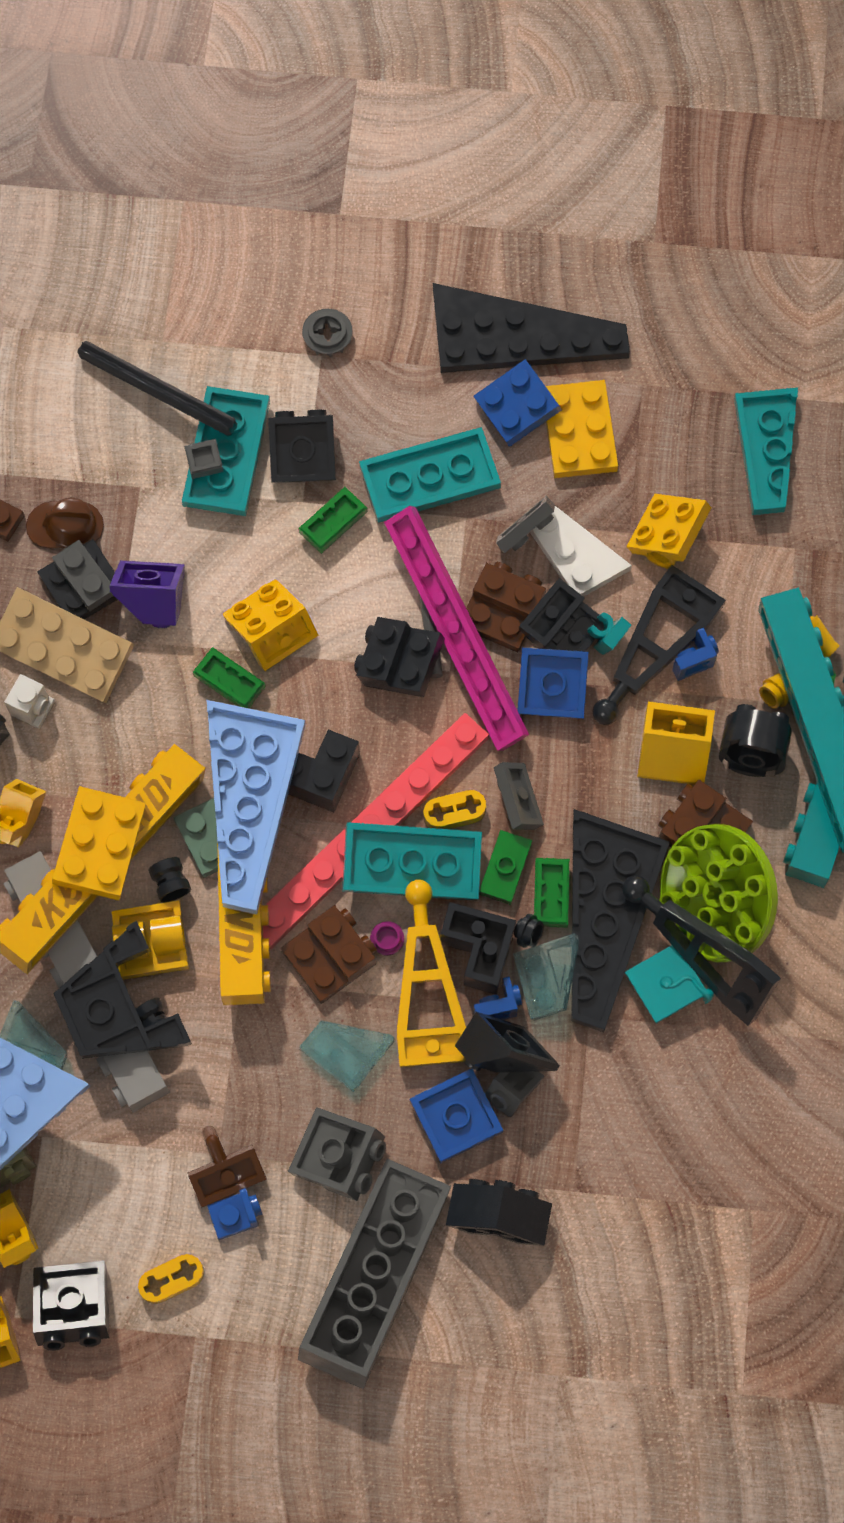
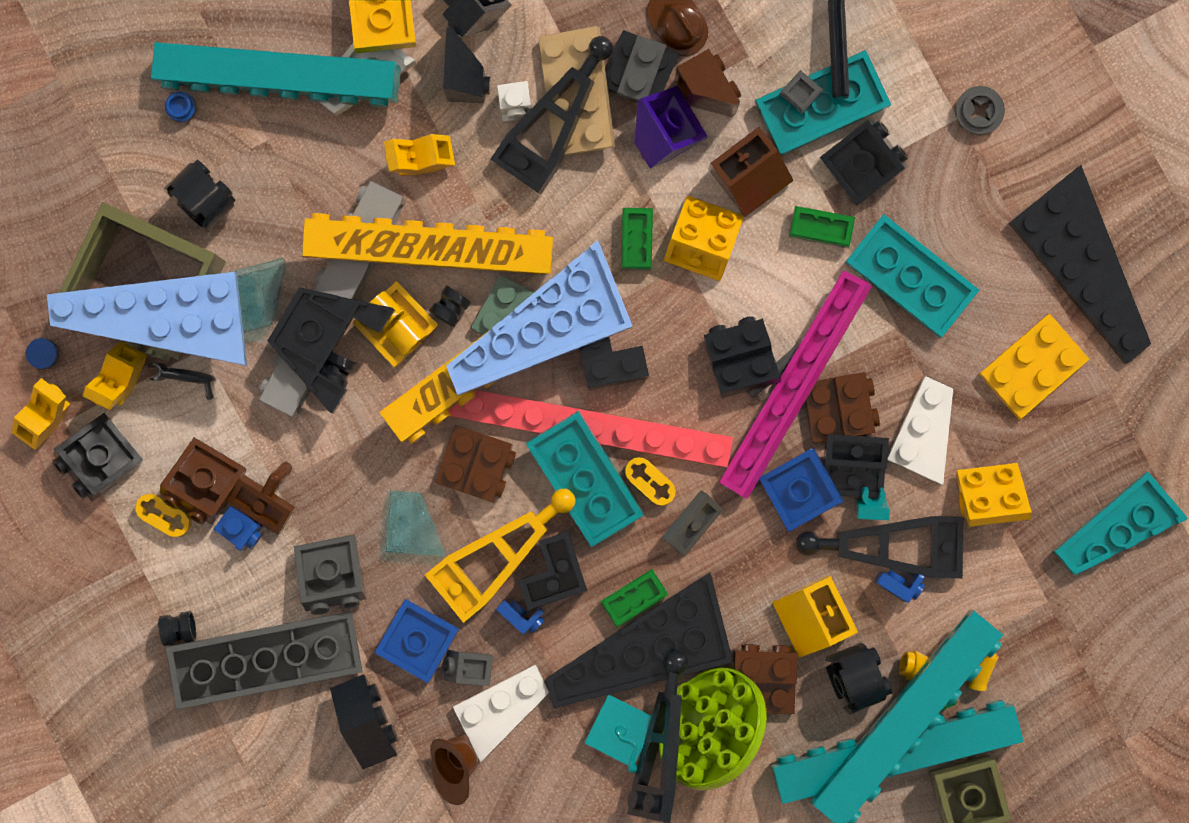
camera: 55 degrees right, 15 degrees up
yellow plate [52,786,146,901] -> none
magenta plate [370,921,404,956] -> none
black slope [455,1012,560,1073] -> none
blue plate [473,359,562,447] -> none
green plate [479,830,532,905] -> none
dark grey plate [496,495,555,553] -> none
clear light blue wing [513,933,579,1021] -> none
black plate [514,914,544,948] -> none
none -> black piece [147,362,216,400]
none -> black wheel [158,611,197,646]
none -> reddish brown plate [160,437,247,525]
none -> reddish brown piece [430,735,478,805]
none -> white wing [453,664,549,762]
none -> black plate [490,36,613,194]
none -> reddish brown slope [674,49,741,117]
none -> reddish brown slope [708,126,794,217]

